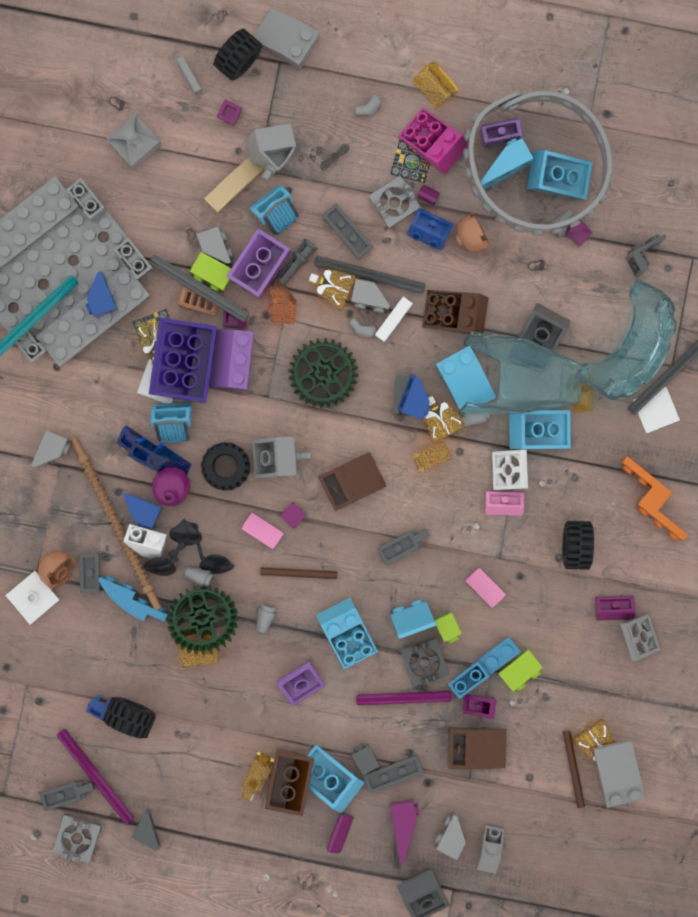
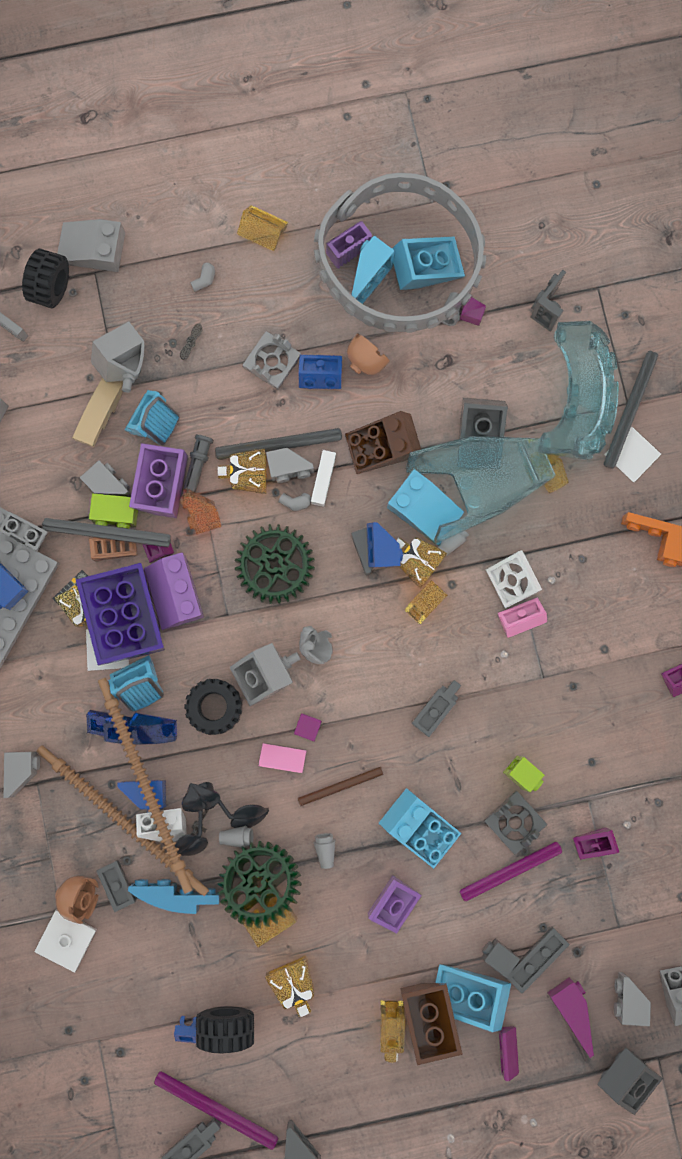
camera: 25 degrees left, 5 degrees down
magenta cylinder [152,467,191,506] -> none
magenta plate [217,99,242,126] -> none
reddish brown slope [318,452,386,512] -> none
dark grey plate [322,203,373,260] -> none
sticker [390,140,430,183] -> none
medium azure slope [390,599,436,639] -> none
dark pink slope [398,108,467,175] -> none
magenta slope [417,185,440,205] -> none
dark azure slope [448,636,521,699] -> none
reddish brown slope [448,727,506,769] -> none
bright pink slope [465,567,506,608] -> none
lime brick [497,649,543,692] -> none
medium azure slope [509,410,571,449] -> none
black tyre [562,521,594,570] -> none
none -> medium nougat hose [98,678,193,894]
none -> clear yellow torso [265,955,315,1017]
none -> light grey hair [299,626,333,664]

